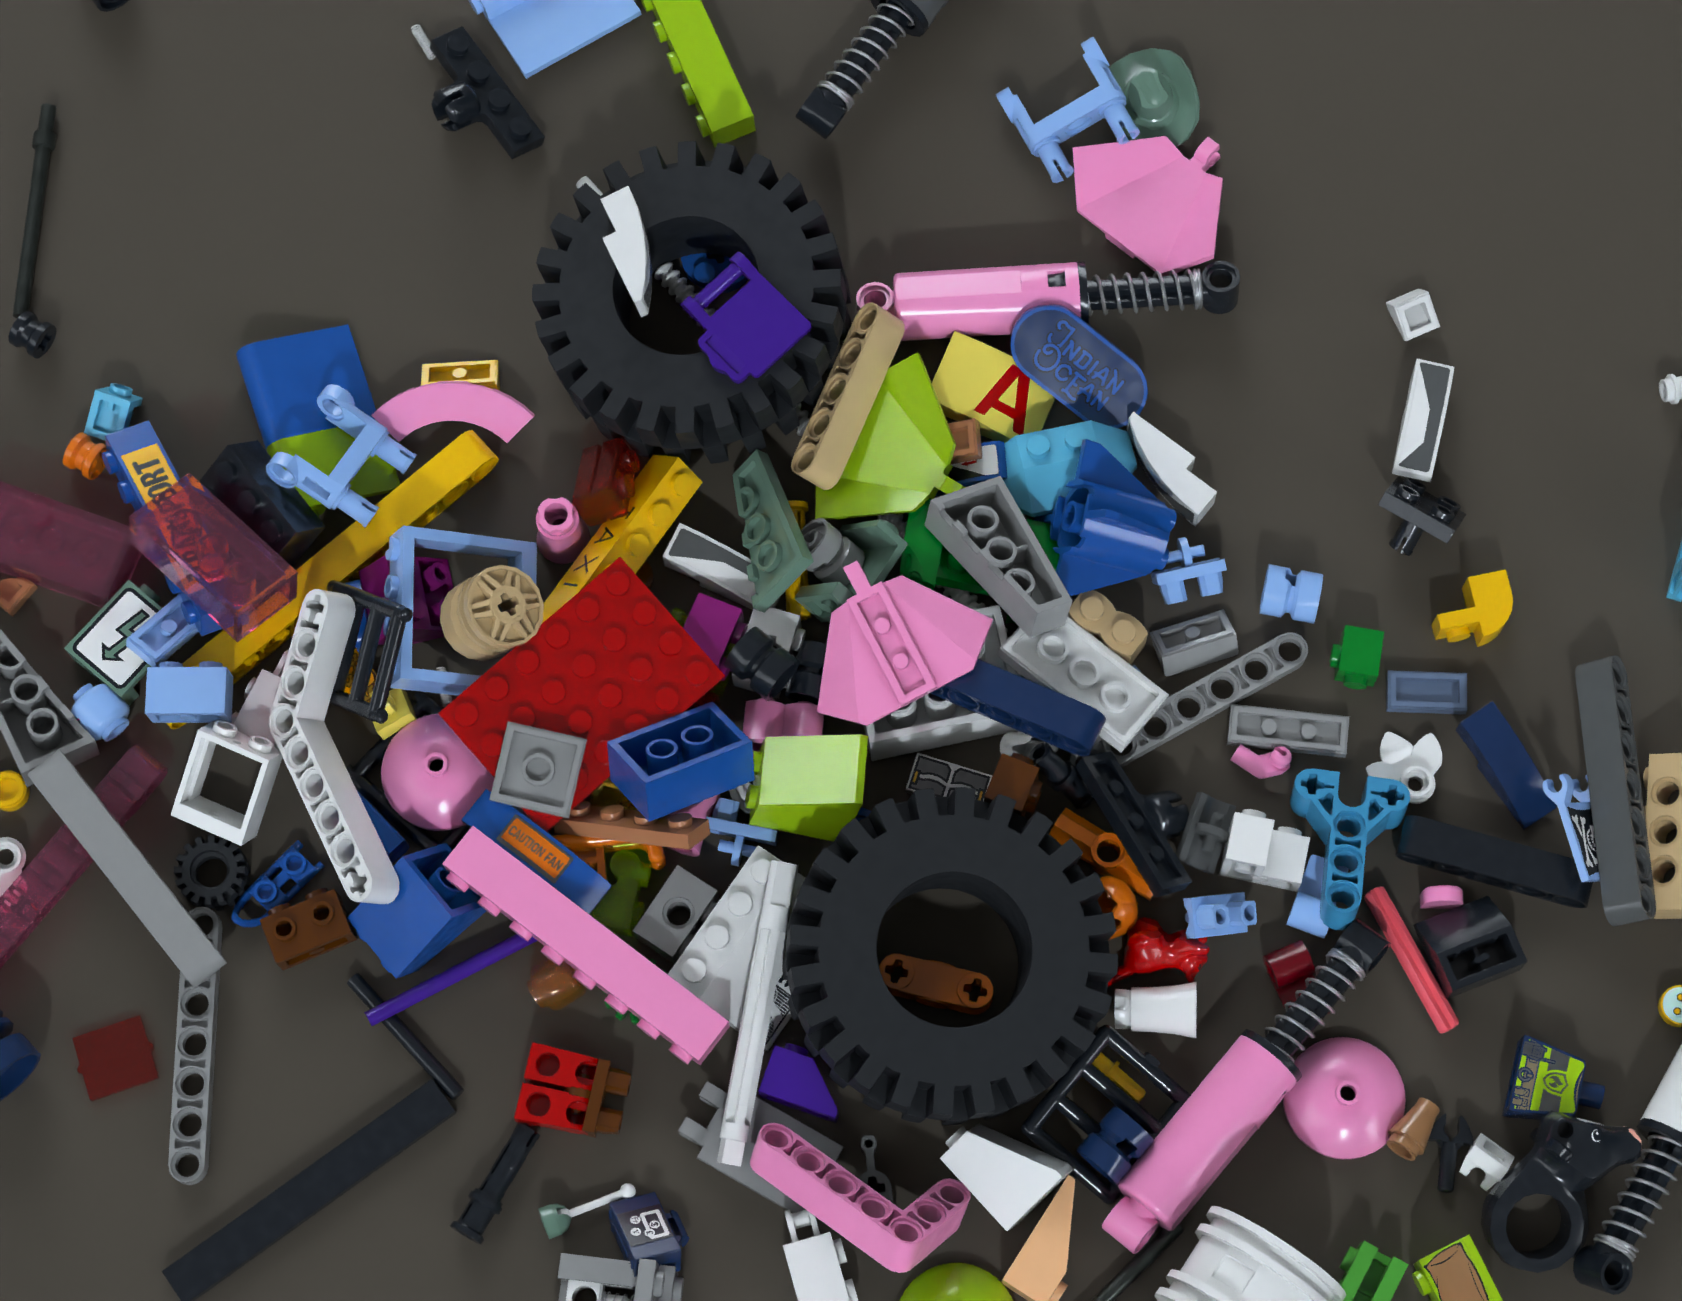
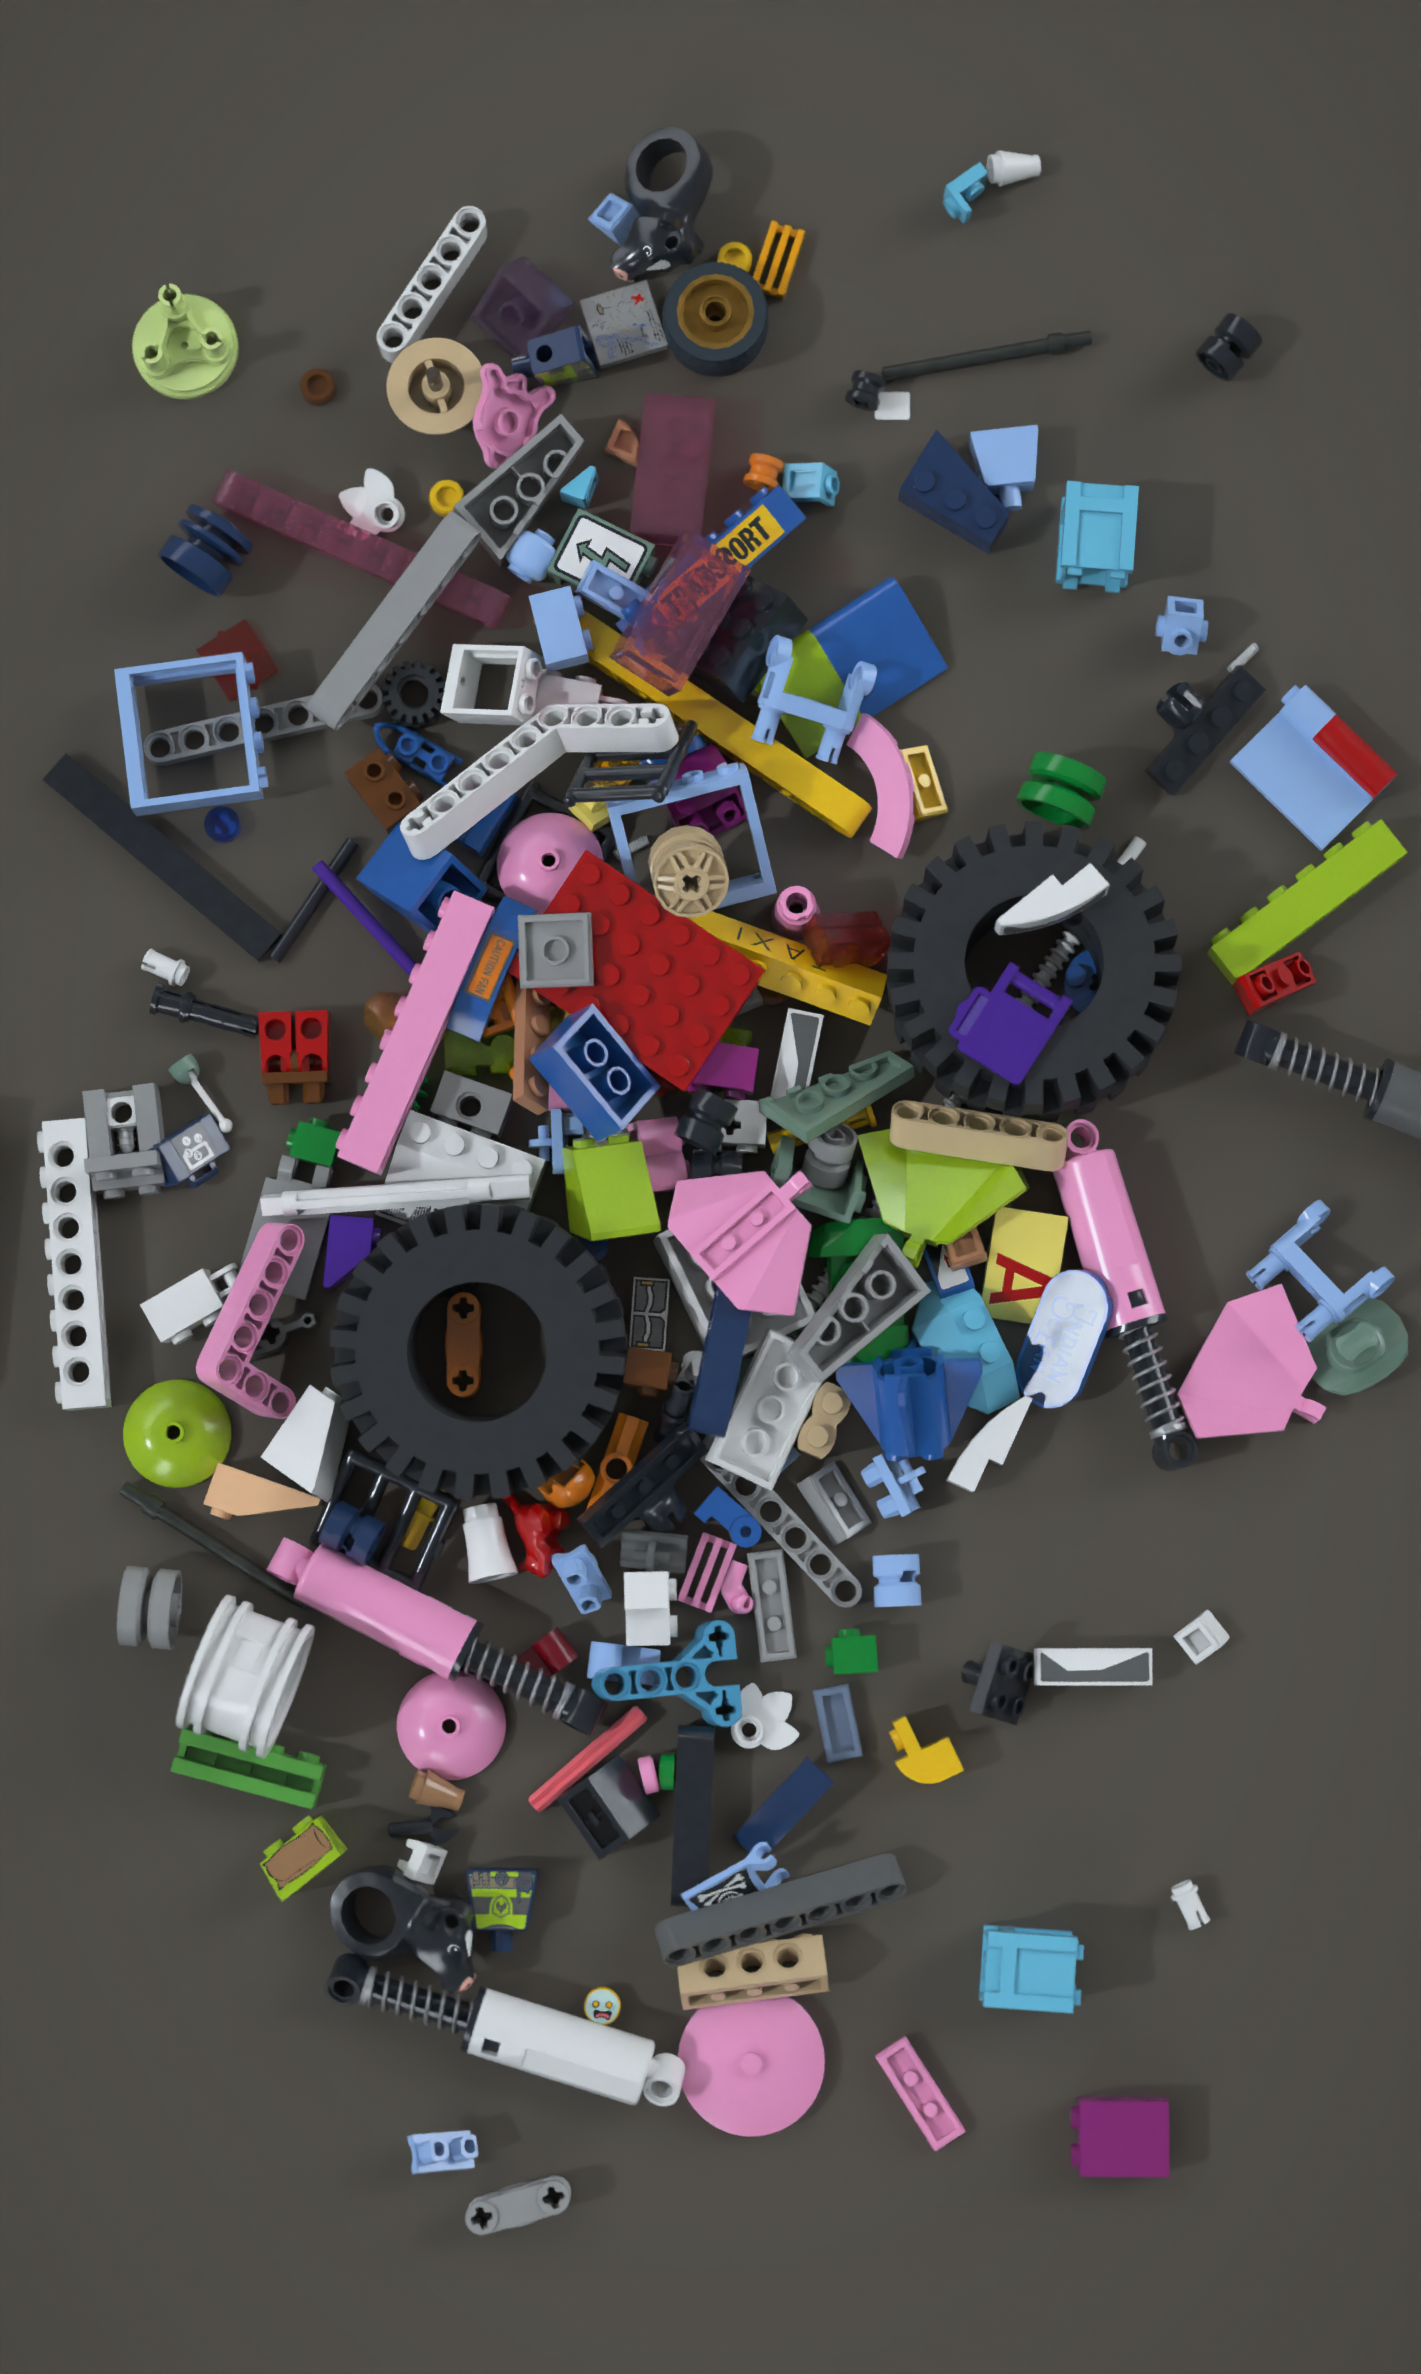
camera: 75 degrees right, 10 degrees up
none -> light blue window [114,652,268,816]
none -> white pin [141,949,190,986]
none -> clear blue tile [204,806,241,844]
none -> green brick [286,1118,341,1171]
none -> medium azure slope [559,465,599,510]
none -> green tile [659,1753,677,1790]
none -> bright pink tile [677,1532,737,1613]
none -> blue leg [693,1486,762,1548]
none -> white sticker [875,392,910,420]
none -> dark blue wedge [898,429,1010,554]
none -> light blue torso [968,425,1038,512]
none -> green wheel [1016,751,1107,830]
none -> medium azure container [1055,481,1139,593]
none -> light blue brick [1155,596,1208,655]
none -> red slope [1232,951,1317,1017]

